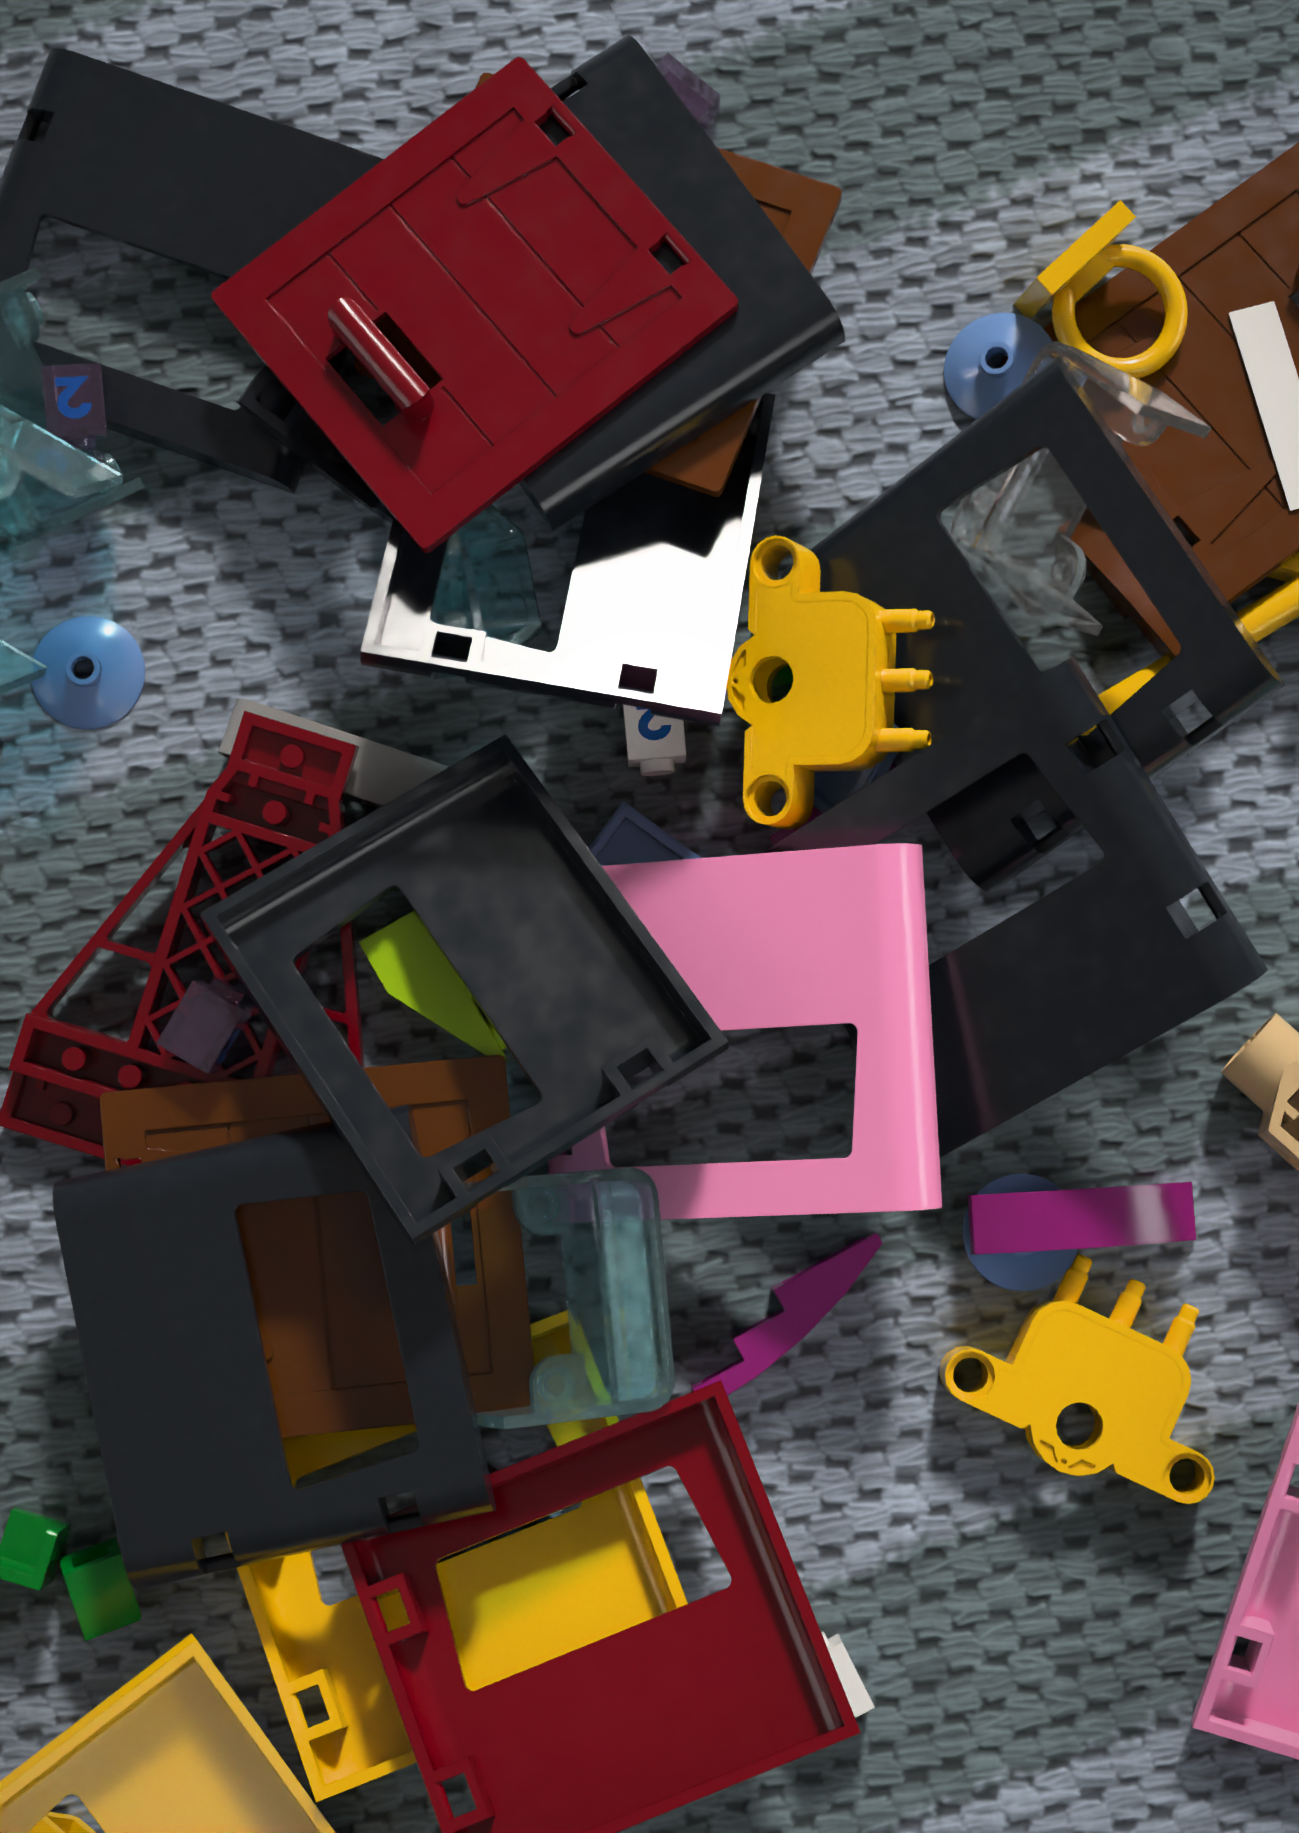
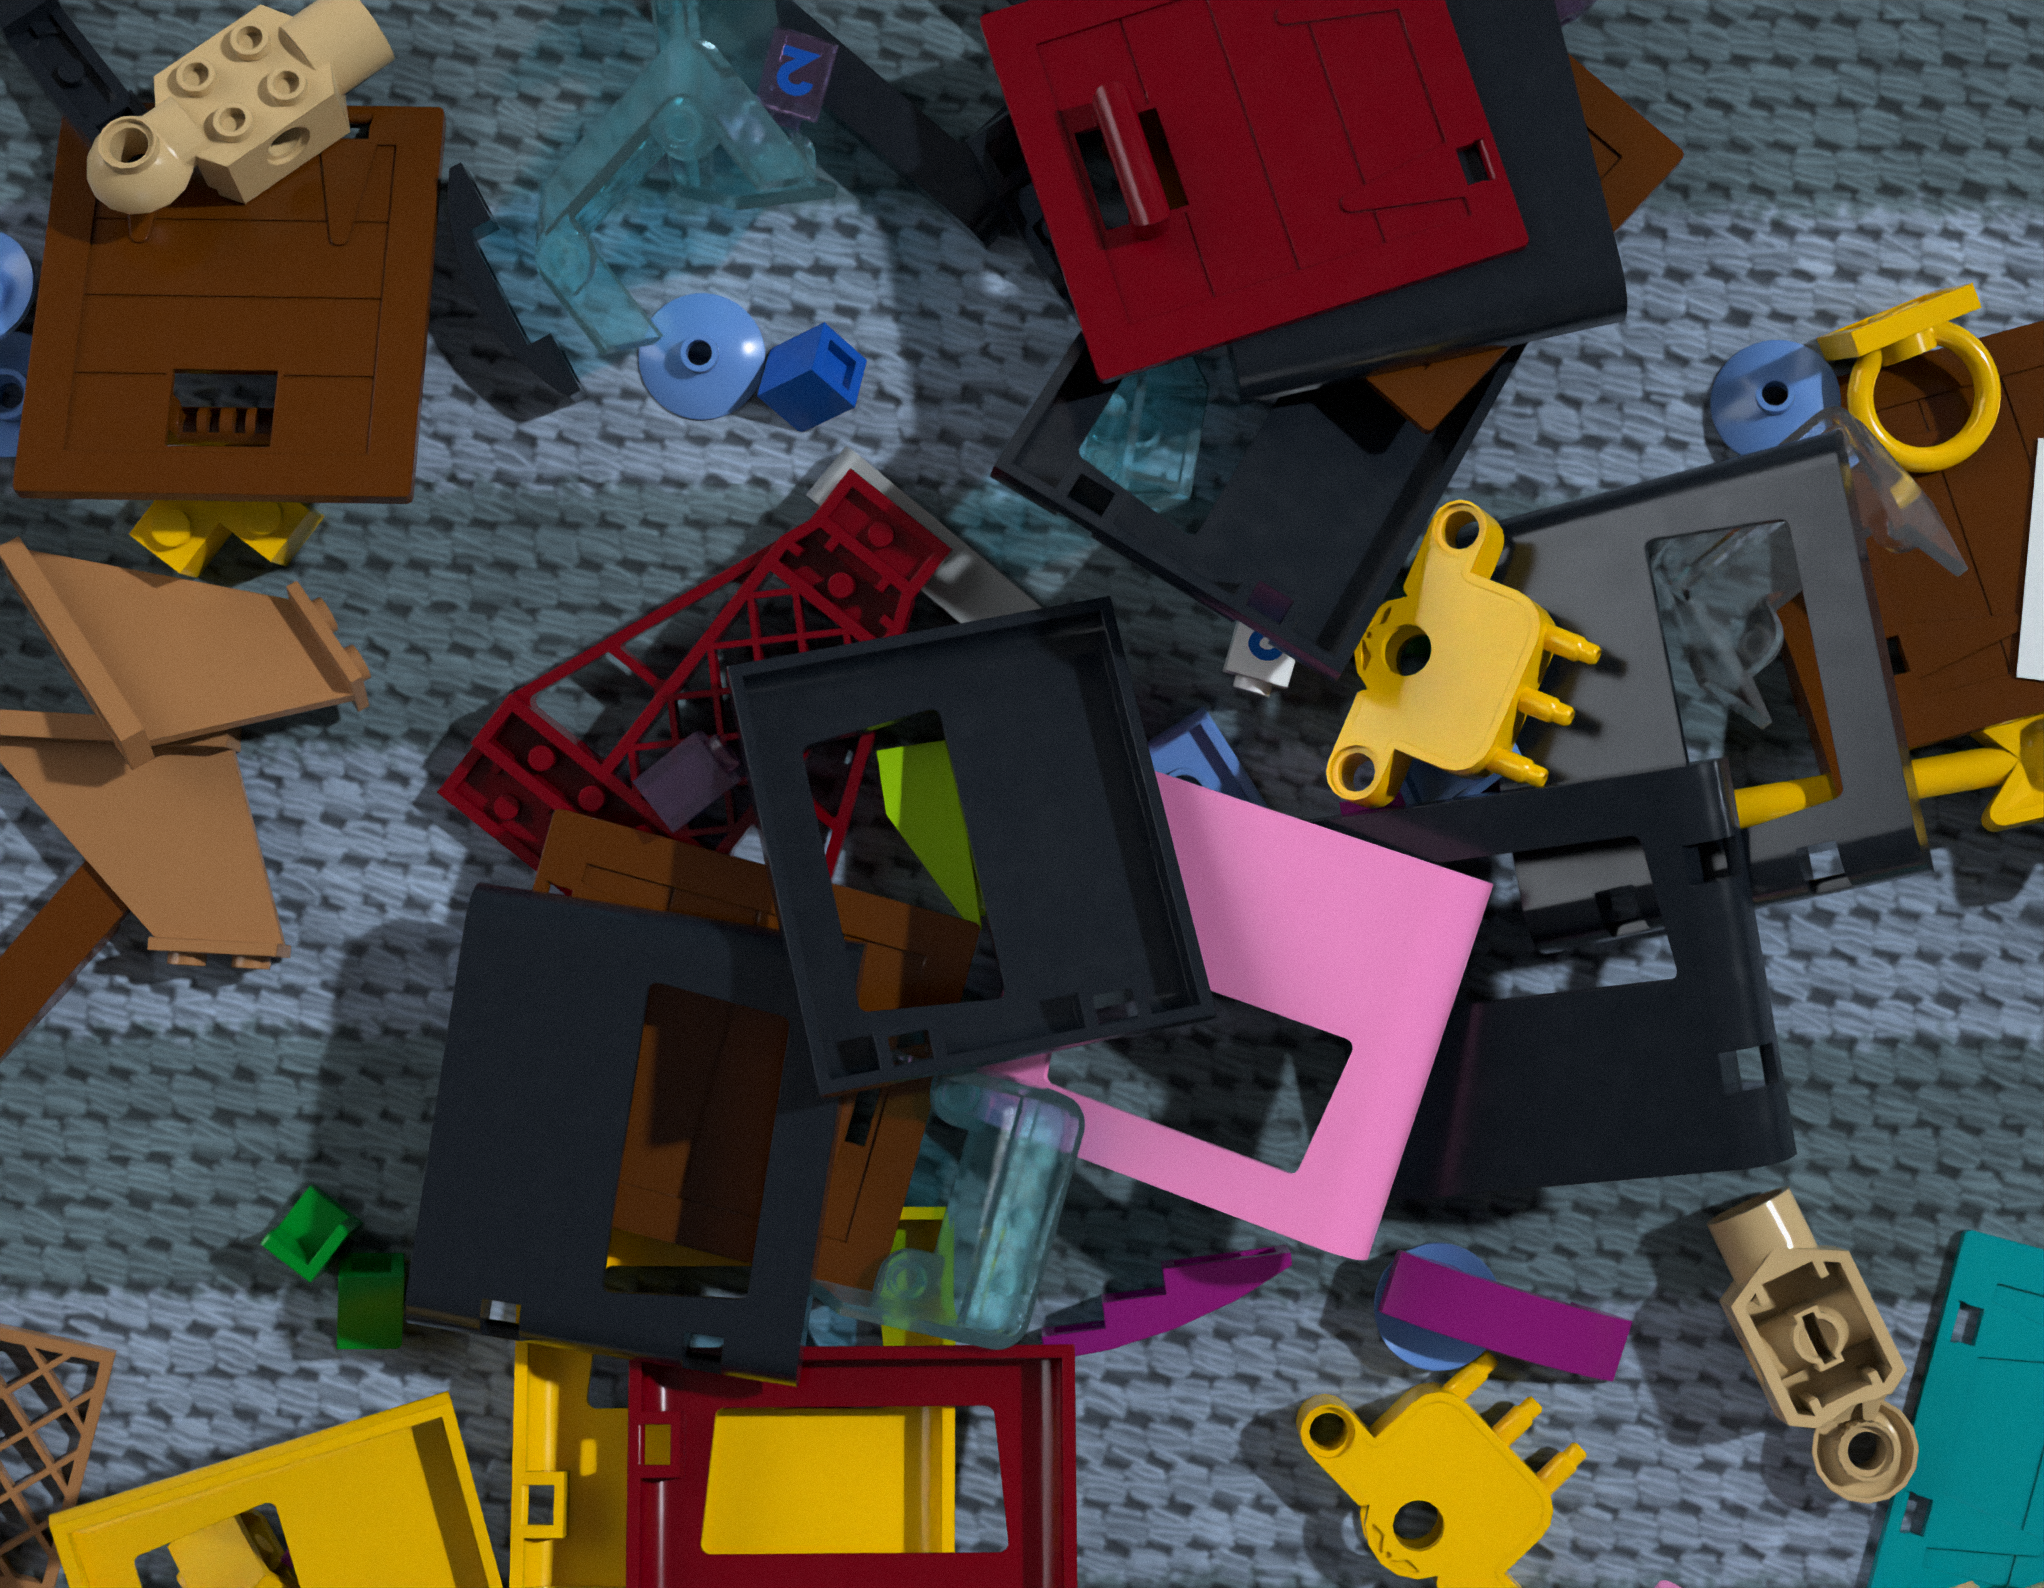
camera: 25 degrees right, 5 degrees up
none -> blue panel [757,322,867,432]

